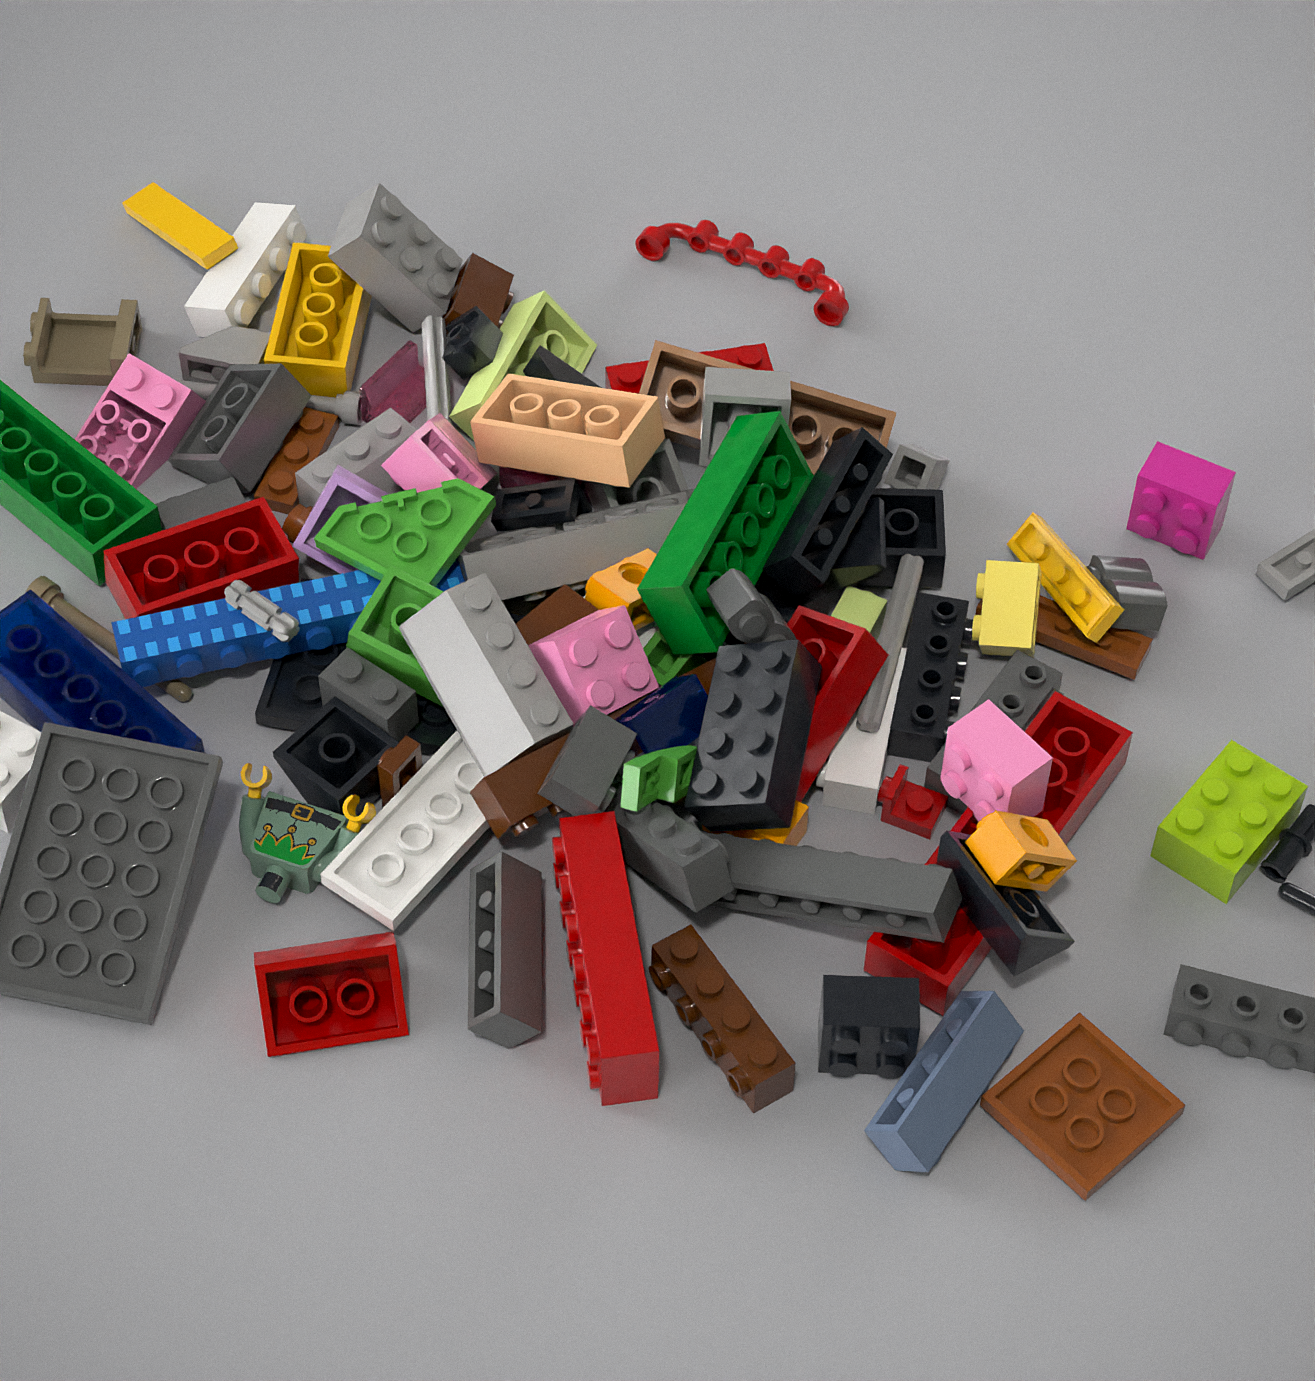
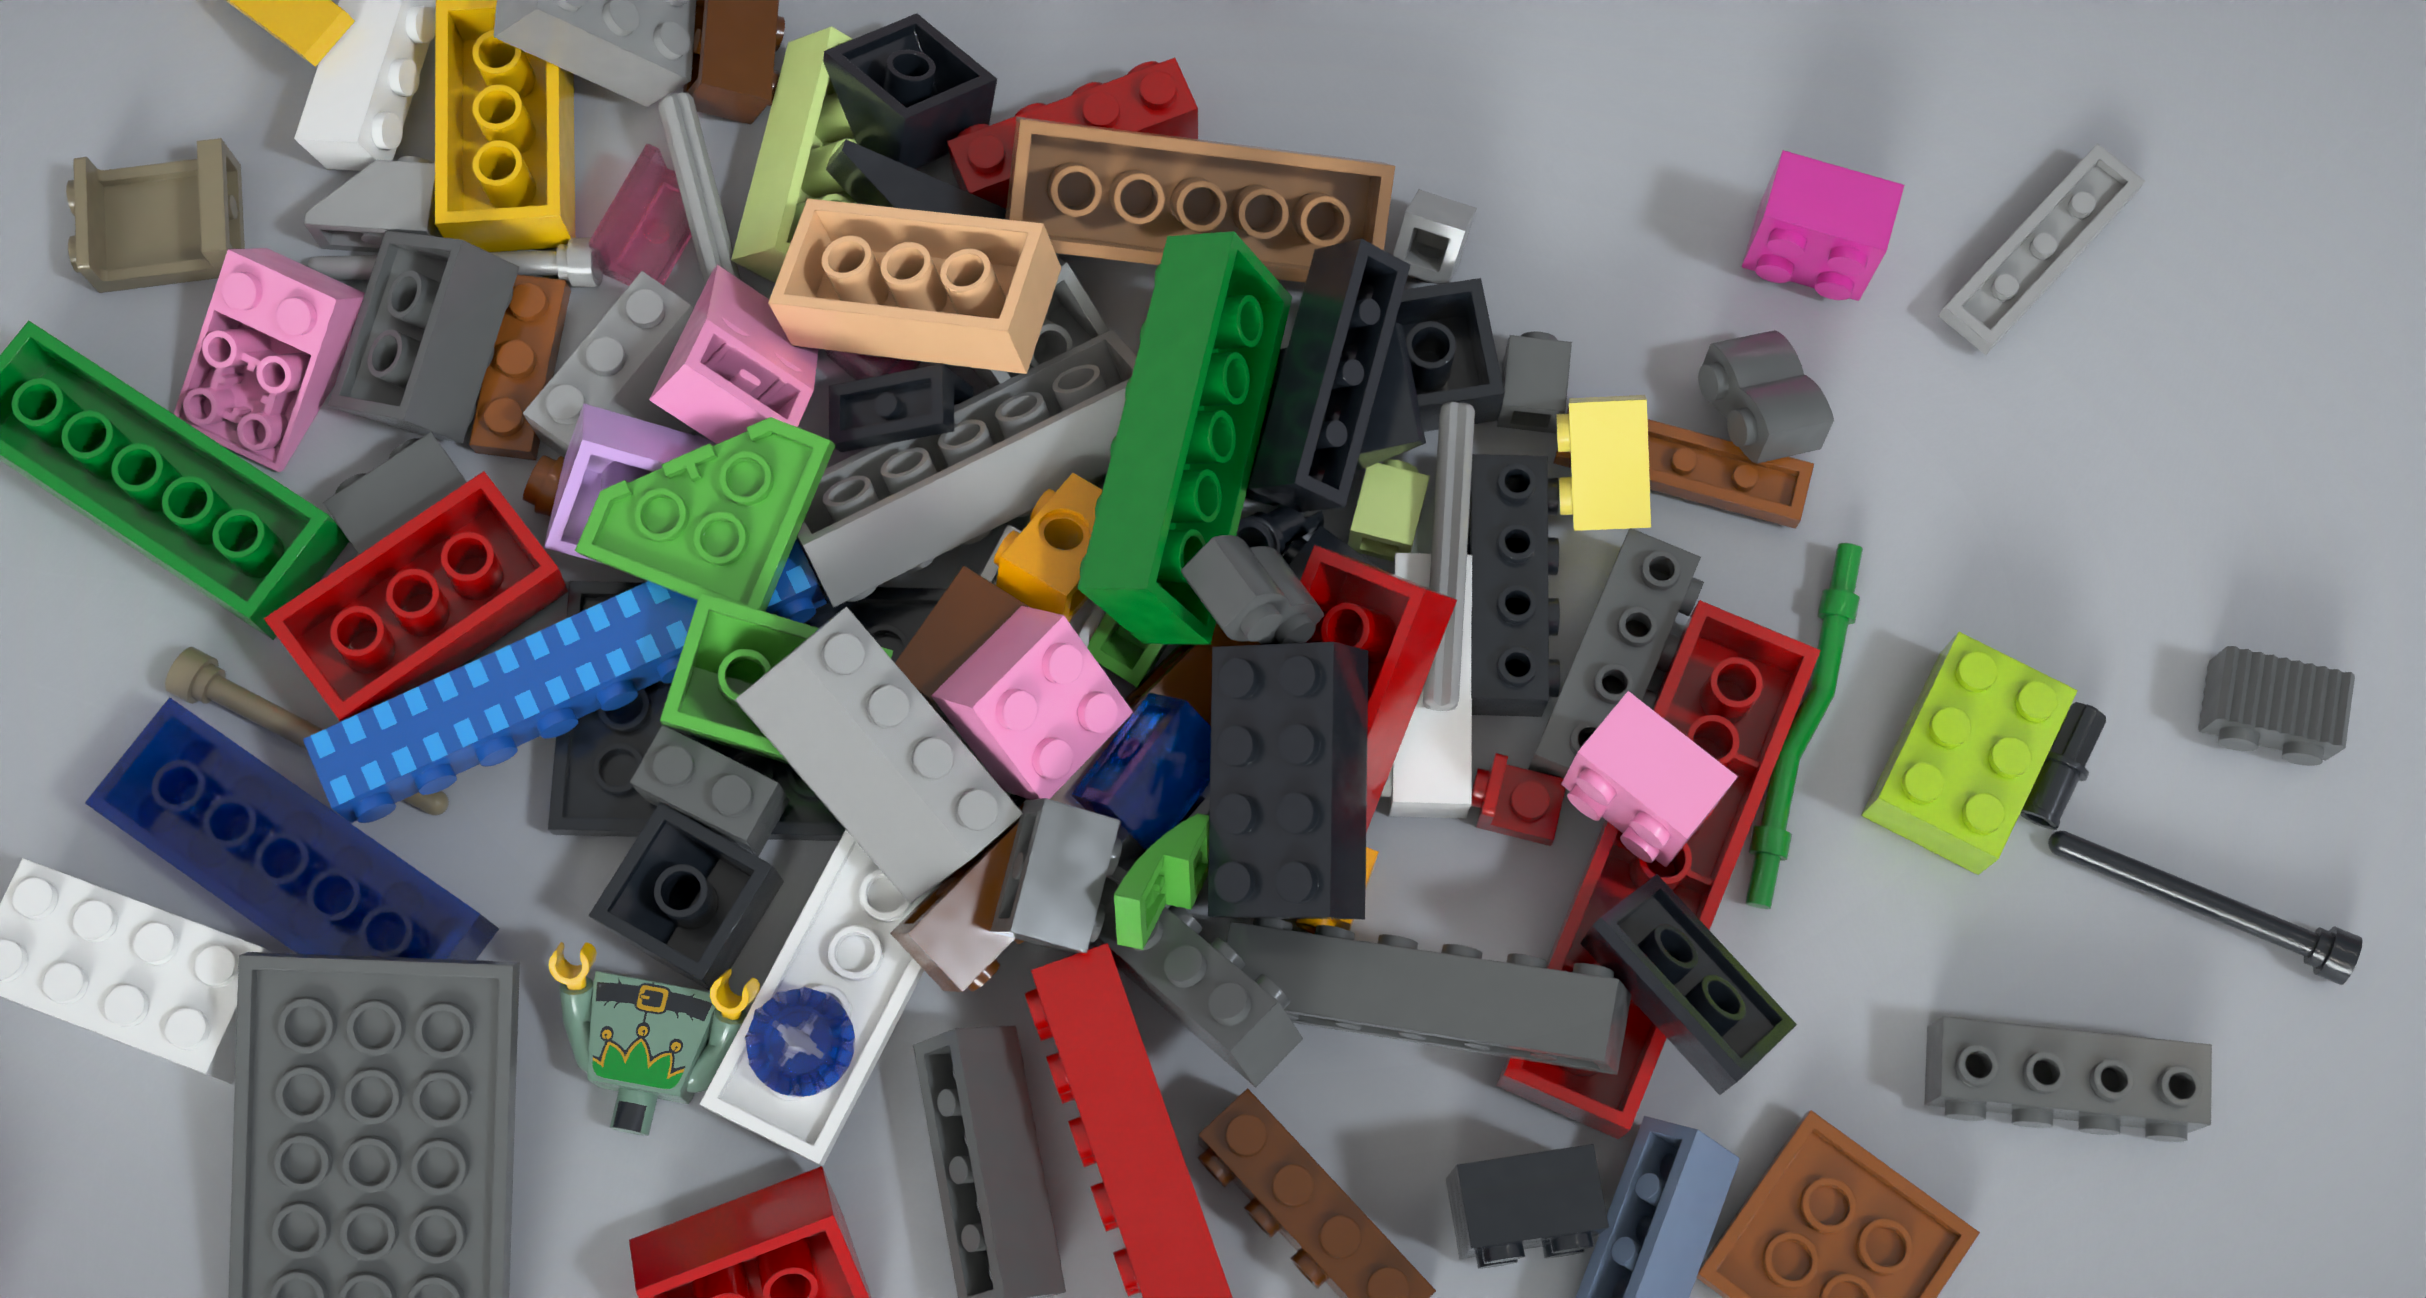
camera: 10 degrees left, 20 degrees up
light grey axle [224,580,299,642] -> none
reddish brown plate [378,735,422,808] -> none
black brick [442,306,503,380] -> none
light grey slope [699,367,791,466] -> none
light orange brick [965,810,1077,892] -> none
yellow tile [1006,512,1124,643] -> none
none -> clear blue gear [745,986,855,1097]
none -> black slope [823,13,997,169]
none -> dark grey brick [1497,331,1572,434]
none -> green bar [1745,543,1863,909]

